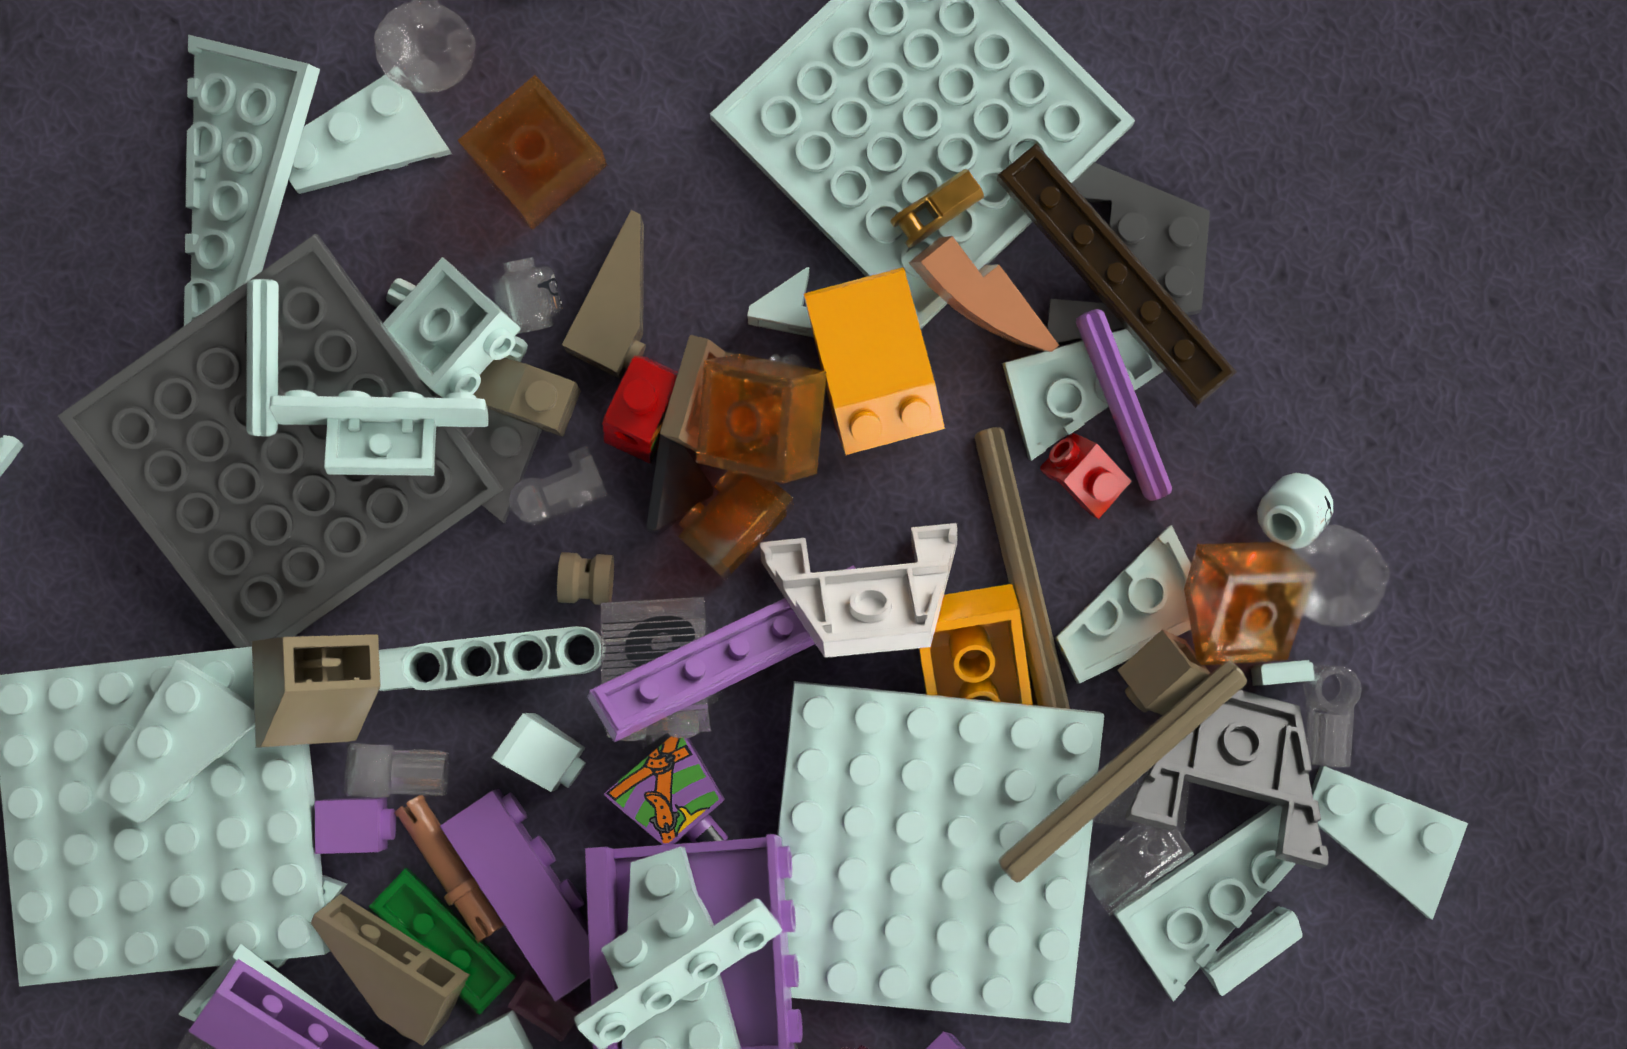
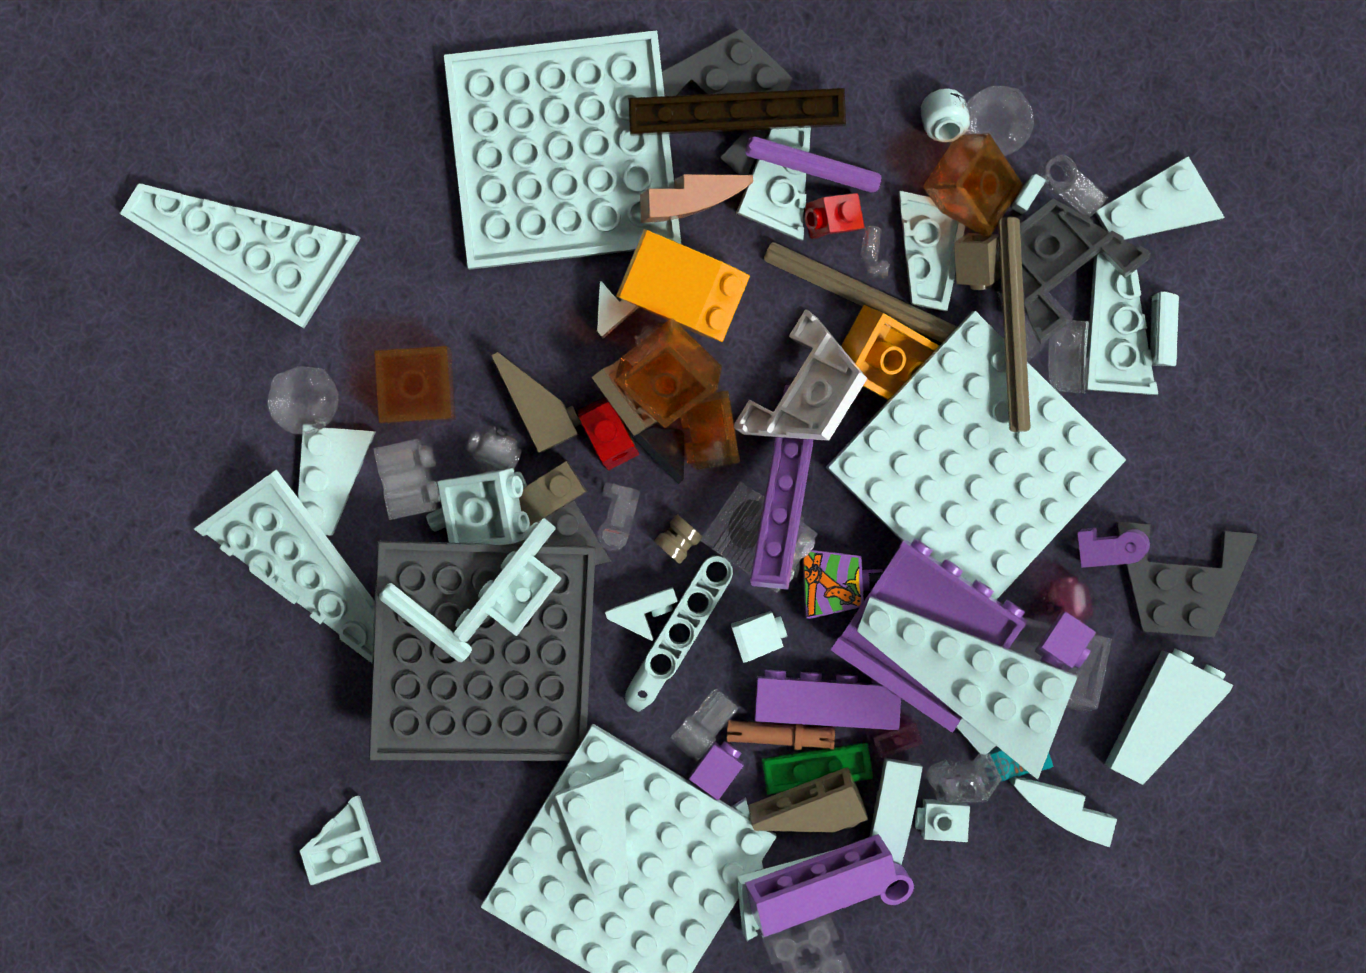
camera: 45 degrees left, 5 degrees up
dark tan slope [252,634,380,748] -> none
light aqua bracket [574,889,782,1049] -> none
pearl gold bar [890,169,984,248] -> none
none -> clear brick [373,439,441,520]
none -> light aqua slope [605,587,678,641]
none -> clear arm [861,226,889,280]

